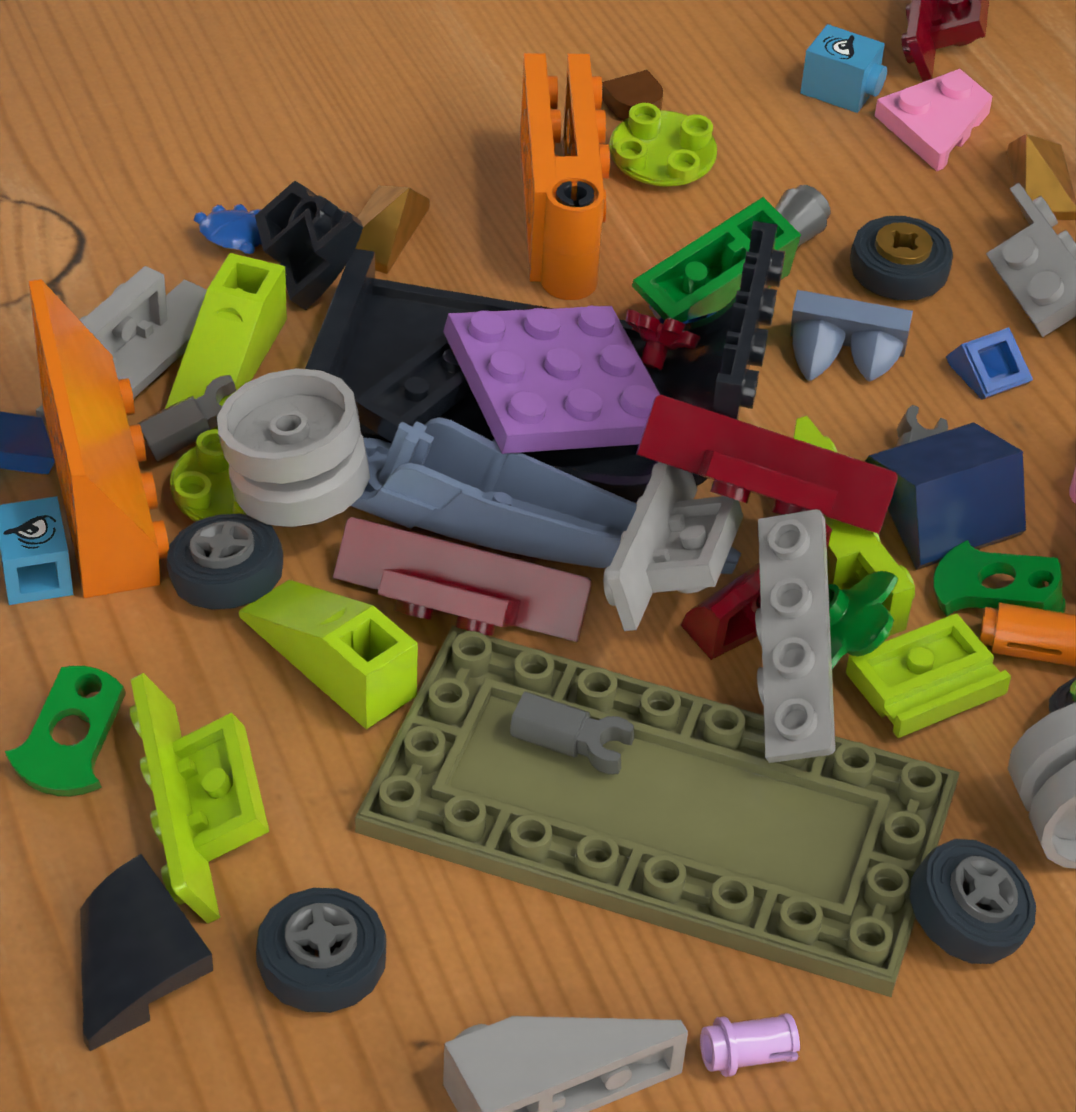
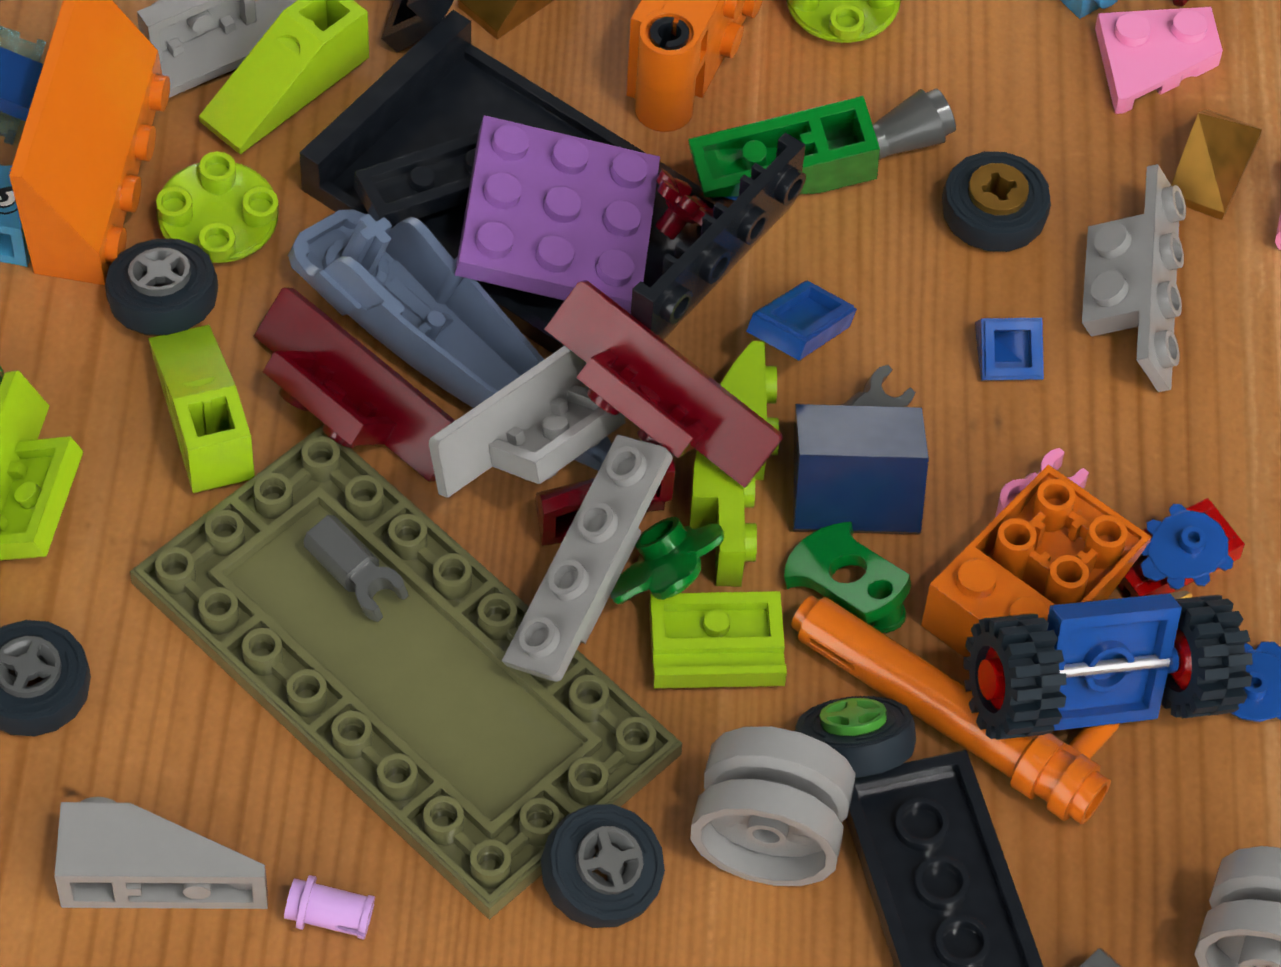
camera: 25 degrees right, 10 degrees up
dark grey bar [137,375,236,462] -> none
light grey wheel [217,368,370,527] -> none
sand blue tile [790,290,913,382] -> none
none -> blue tile [746,280,857,361]

